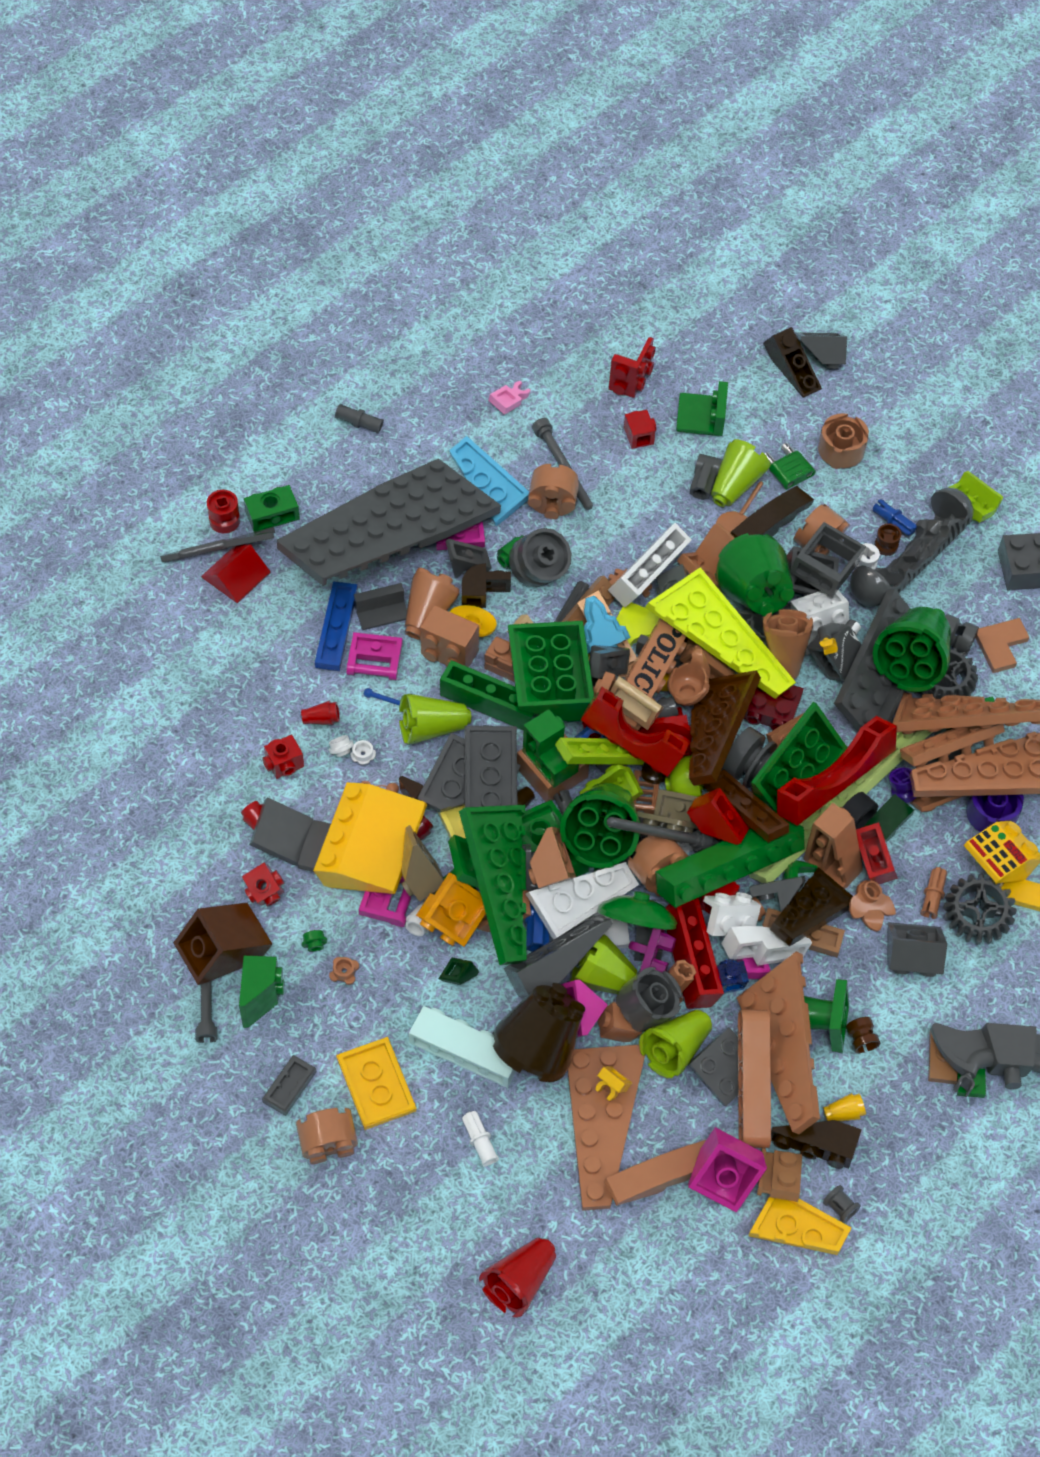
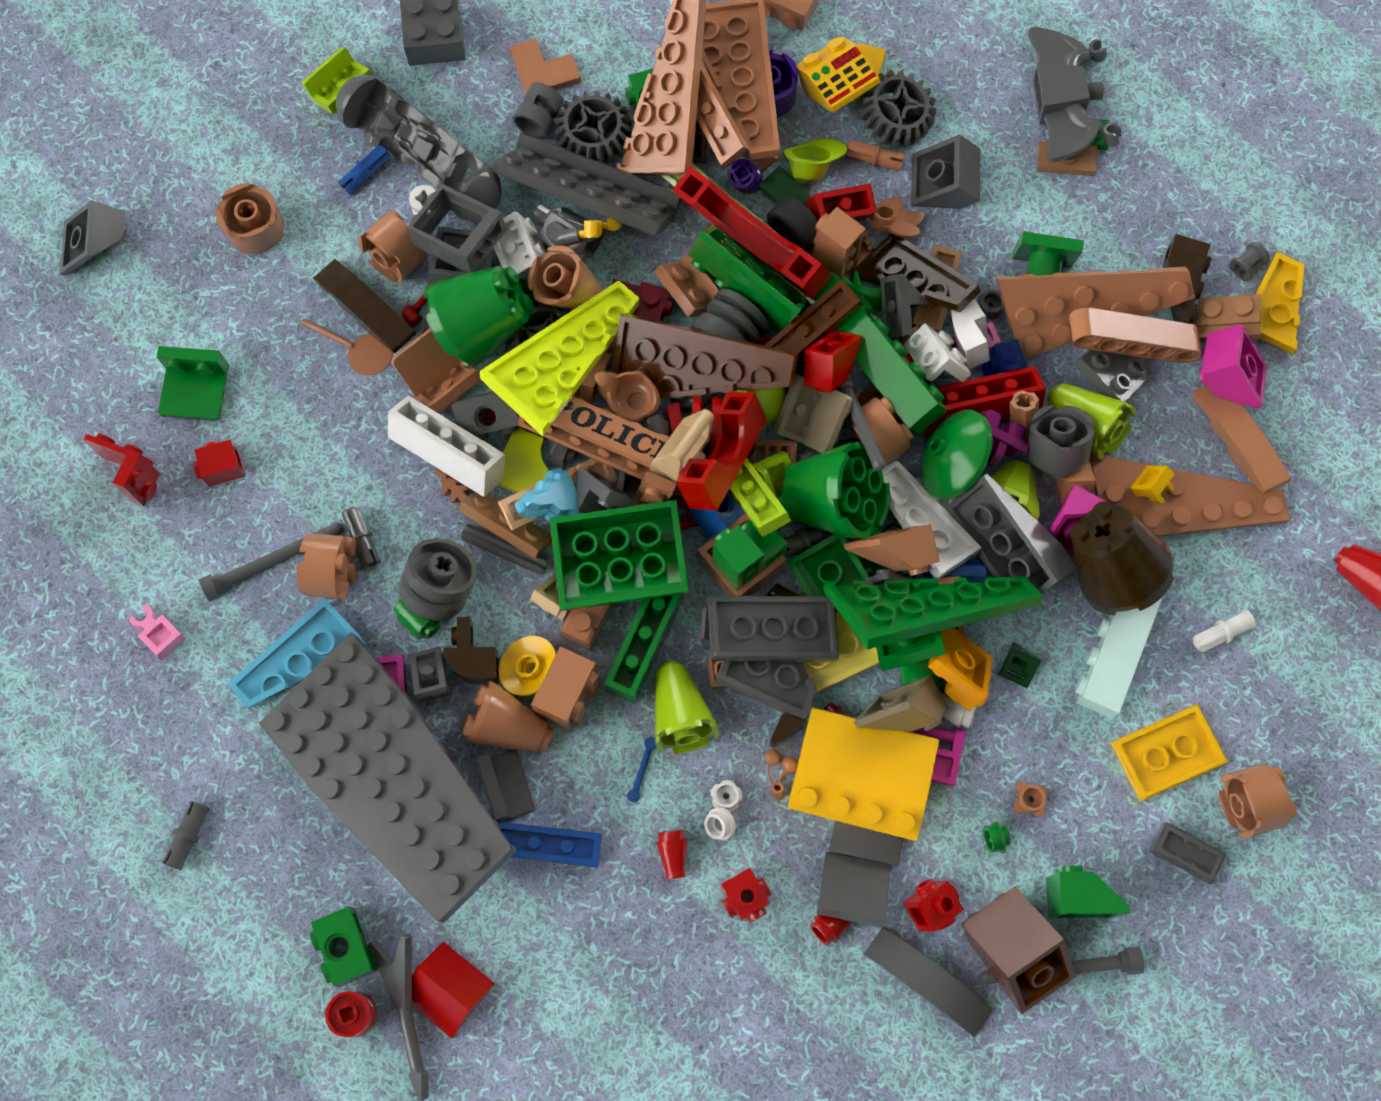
camera: 90 degrees left, 15 degrees up
dark pink plate [347,632,403,680] -> none
dark grey piece [689,454,723,500] -> none
lime cone [711,439,771,507] -> none
dark brown slope [763,327,822,398] -> none
green piece [764,442,816,490] -> none
yellow cone [823,1093,866,1122] -> none
reddish brown wheel [846,1017,881,1054] -> none
green cone [873,607,951,692] -> none
reddish brown wheel [874,524,902,556] -> none
none -> dark grey axle [342,507,381,569]
none -> lime piece [783,138,847,184]
none -> dark grey slope [864,927,993,1037]

